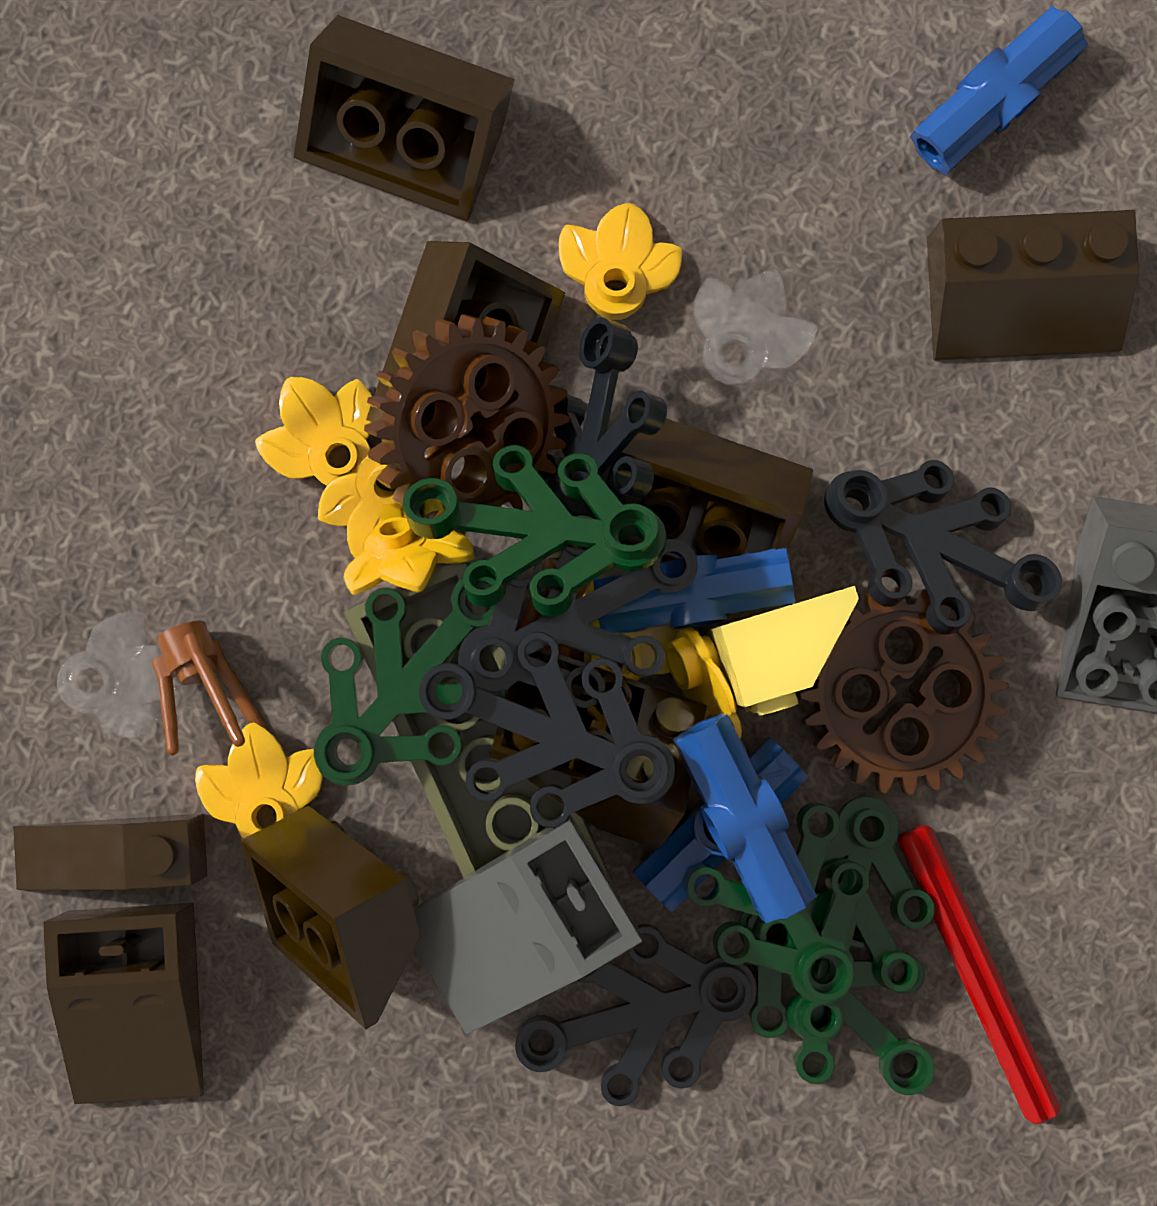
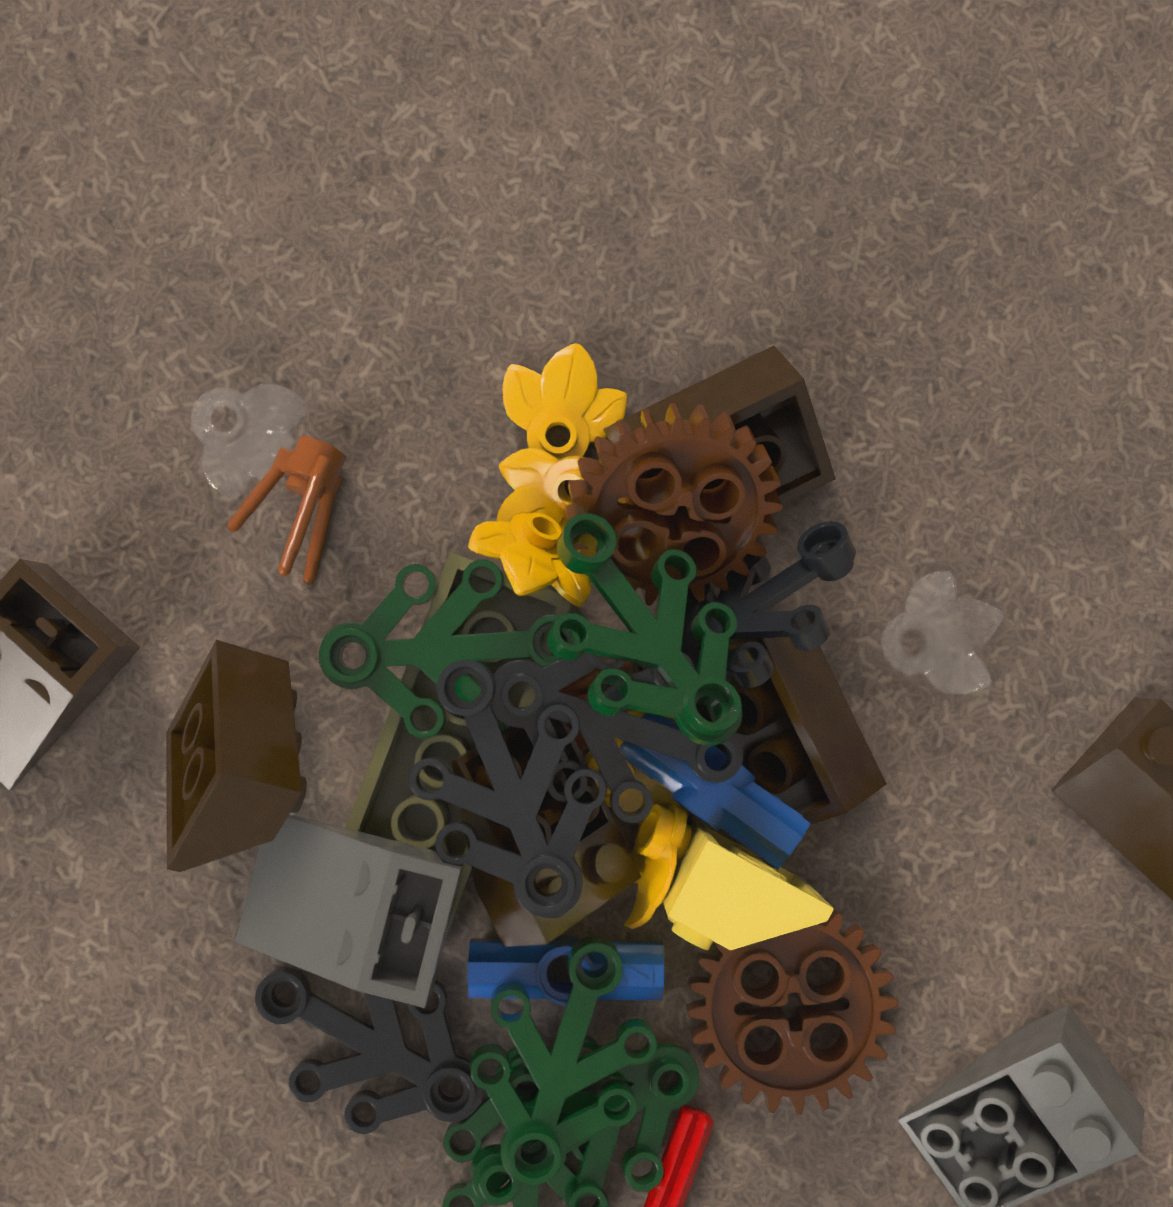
camera: 40 degrees right, 0 degrees up
dark brown slope [13,813,208,890] -> none
yellow plate [195,723,323,838] -> none
dark brown slope [293,15,515,221] -> none
yellow plate [559,203,682,320] -> none
blue piece [672,713,817,923] -> none
black plant [824,460,1062,635] -> none

